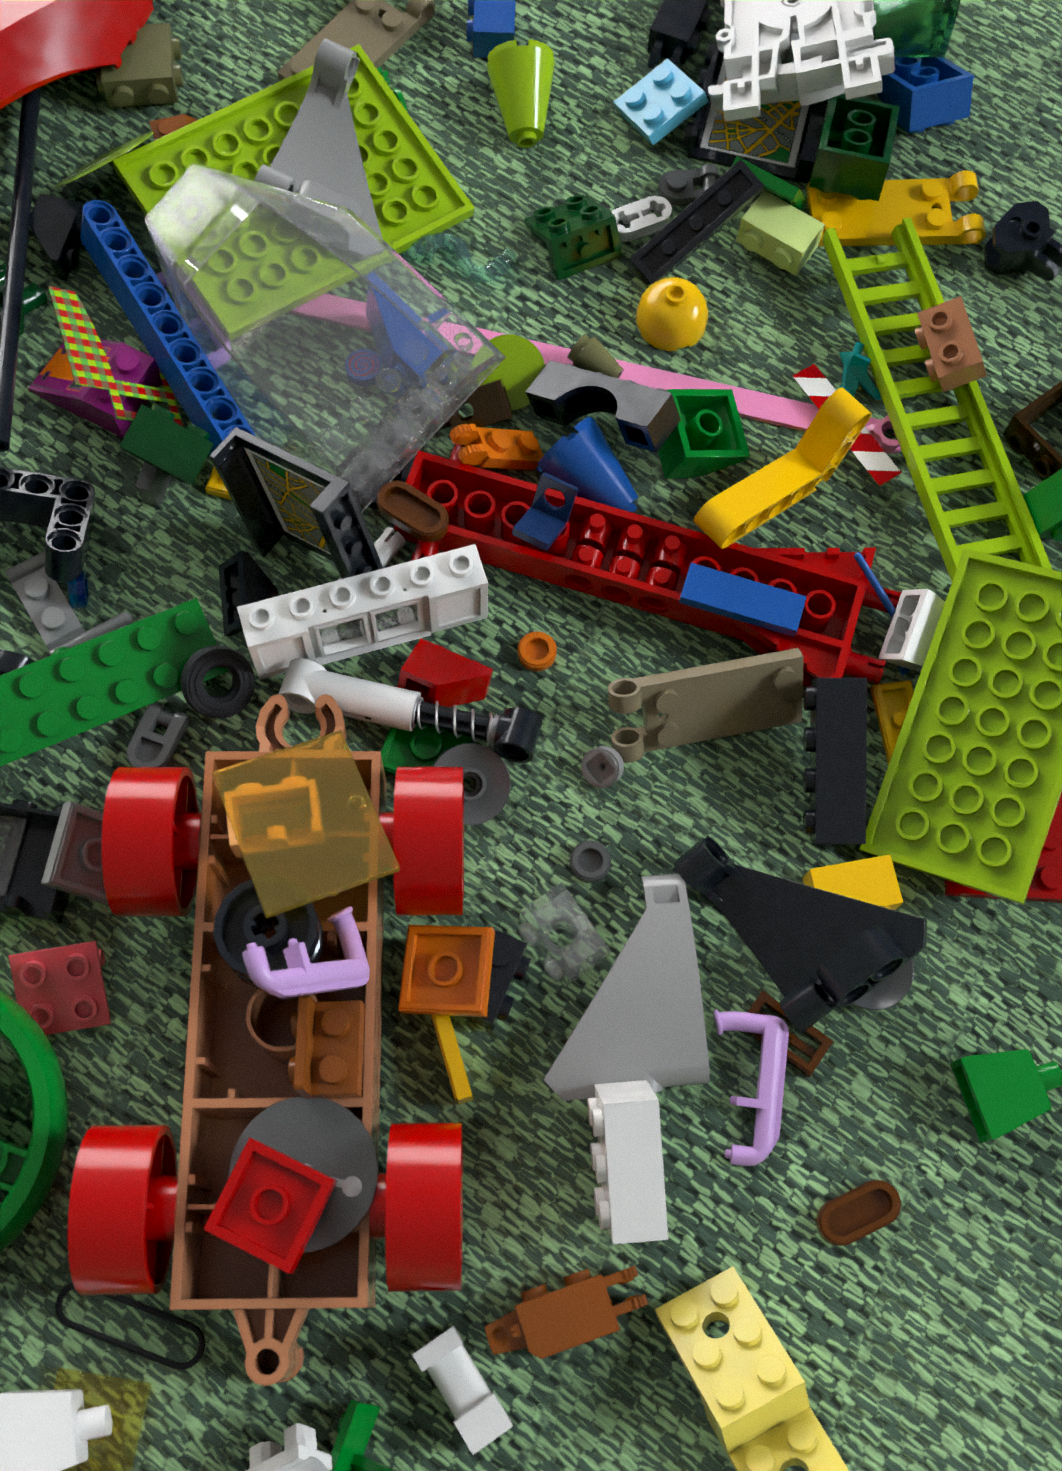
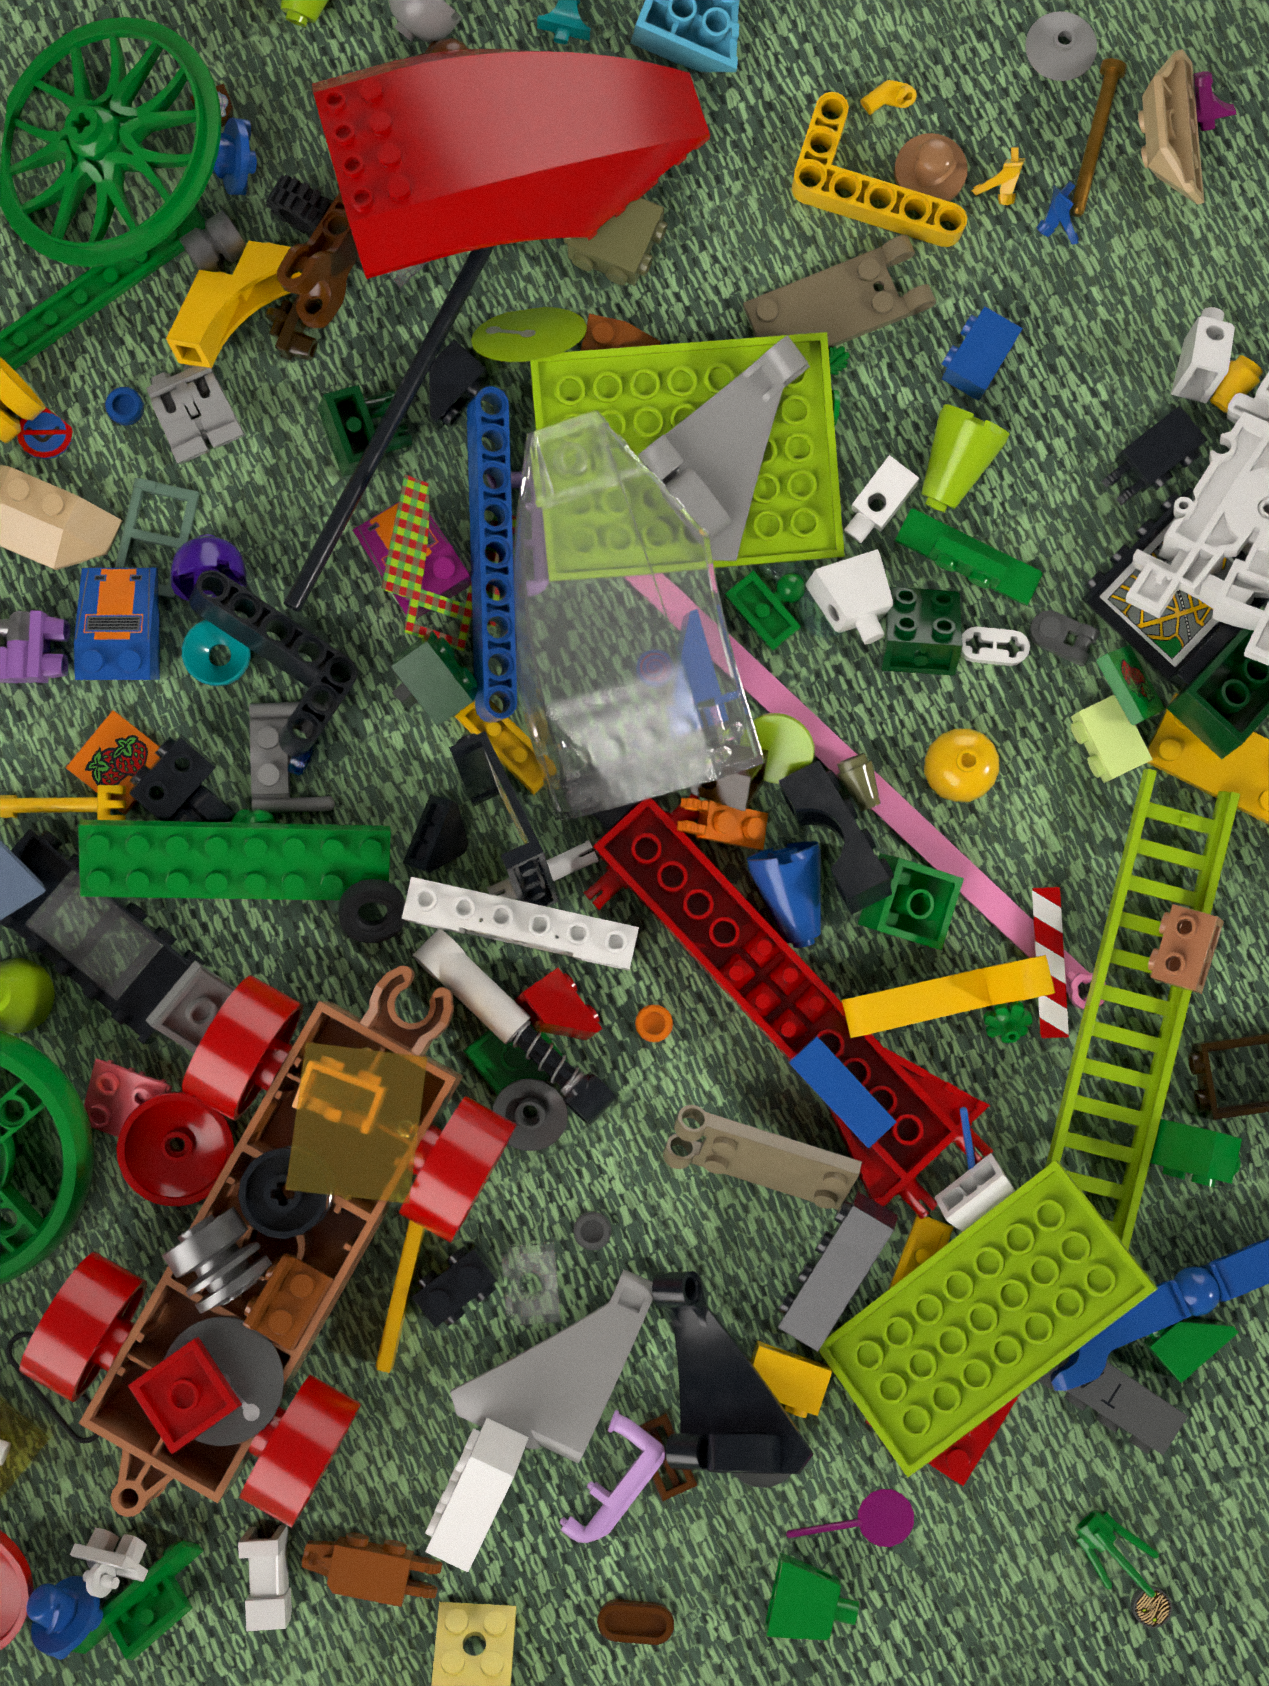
camera: 30 degrees right, 15 degrees up
dark grey plate [127,702,191,767] -> none
lavender piece [242,906,370,998] -> none
reddish brown tile [377,481,449,542] -> none
orange tile [398,925,495,1017] -> none
dark blue bracket [512,472,579,551] -> none
light grey tile [581,746,624,788] -> none
medium azure plate [613,58,708,145] -> none
black plate [630,159,765,285] -> none
teal piece [839,342,882,401] -> none
none -> red dish [117,1092,234,1206]
none -> flat silver wheel [162,1206,272,1314]
none -> green plate [725,570,806,652]
none -> magenta piece [786,1489,914,1547]
none -> white torso [805,549,893,644]
none -> white torso [844,455,919,543]
none -> green bracket [895,508,1043,606]
none -> green plant [983,1001,1032,1043]

